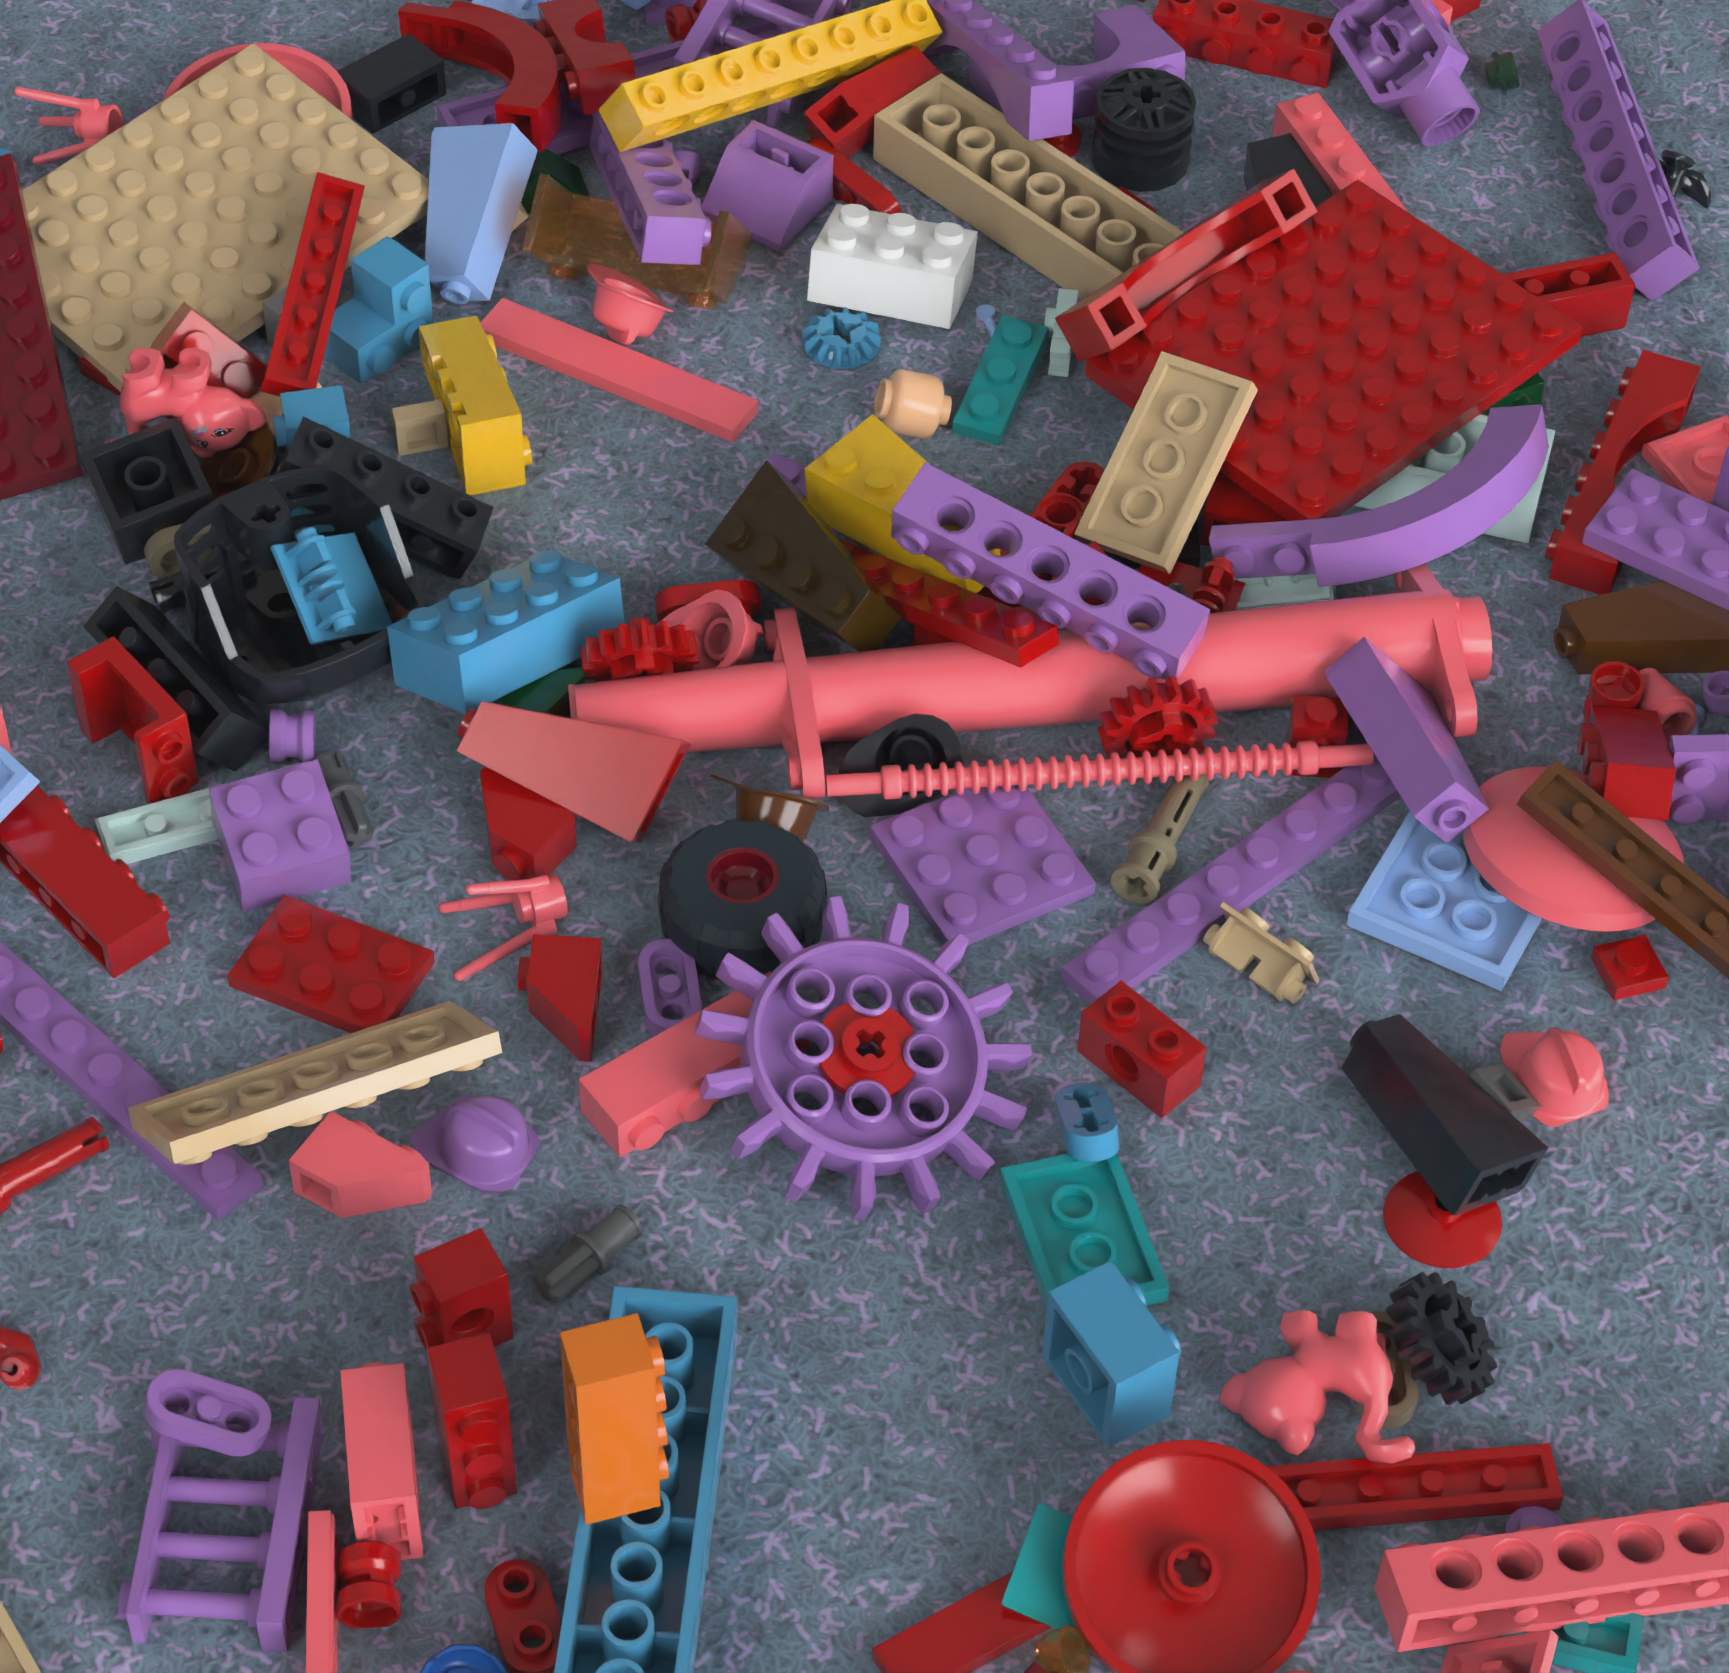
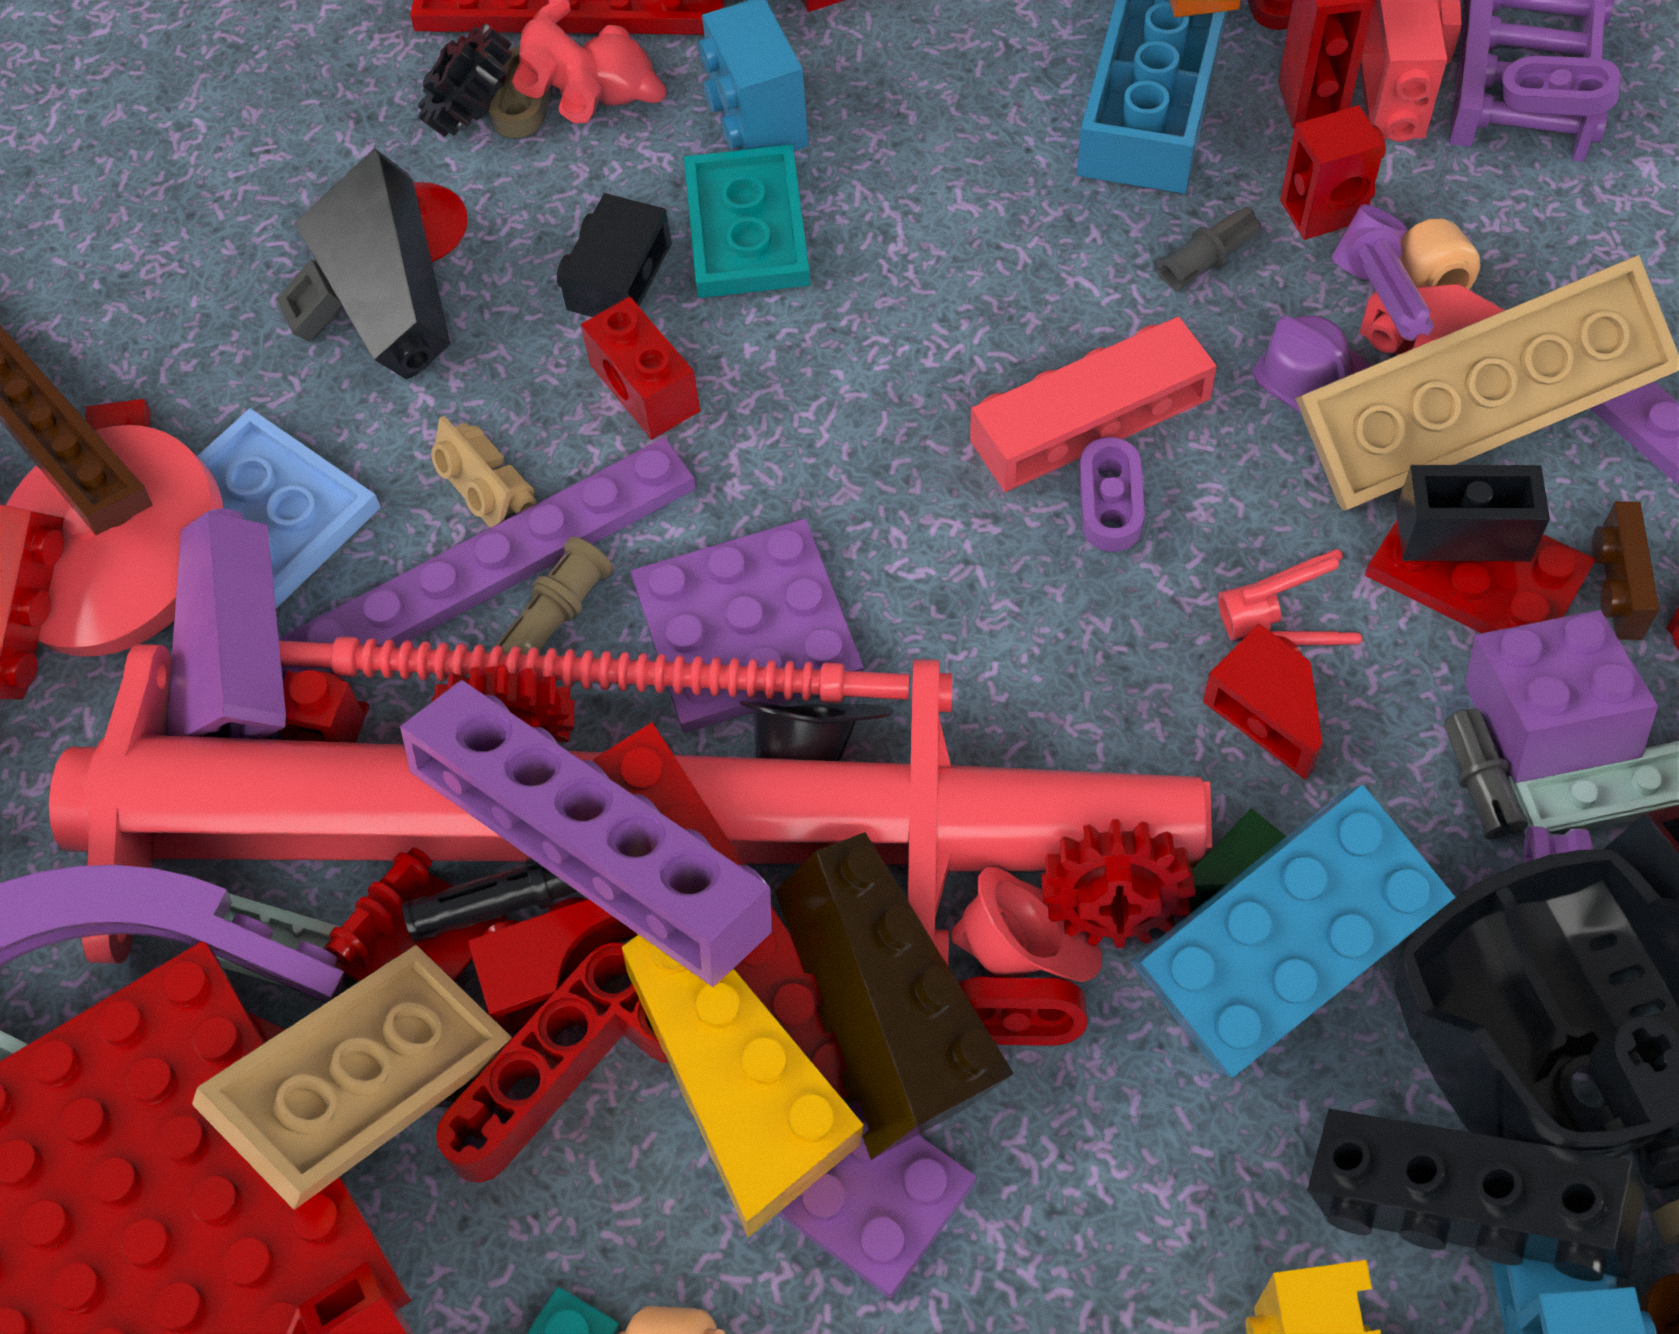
camera: 165 degrees left, 10 degrees up
dark azure hinge [270,528,393,645] -> none
slope [457,701,691,843] -> none
red slope [518,934,603,1062] -> none
black wheel [658,819,827,978] -> none
medium lavender gear [695,896,1033,1220] -> none
reddish brown piece [711,774,829,842] -> none
dark azure beam [1055,1082,1119,1162] -> none
coral piece [1500,1027,1609,1127] -> none
none -> black brick [557,193,672,317]
none -> medium lavender axle [1331,204,1434,341]
none -> black brick [1396,465,1550,562]
none -> light nougat head [1400,218,1481,290]
none -> reddish brown plate [1592,501,1660,640]

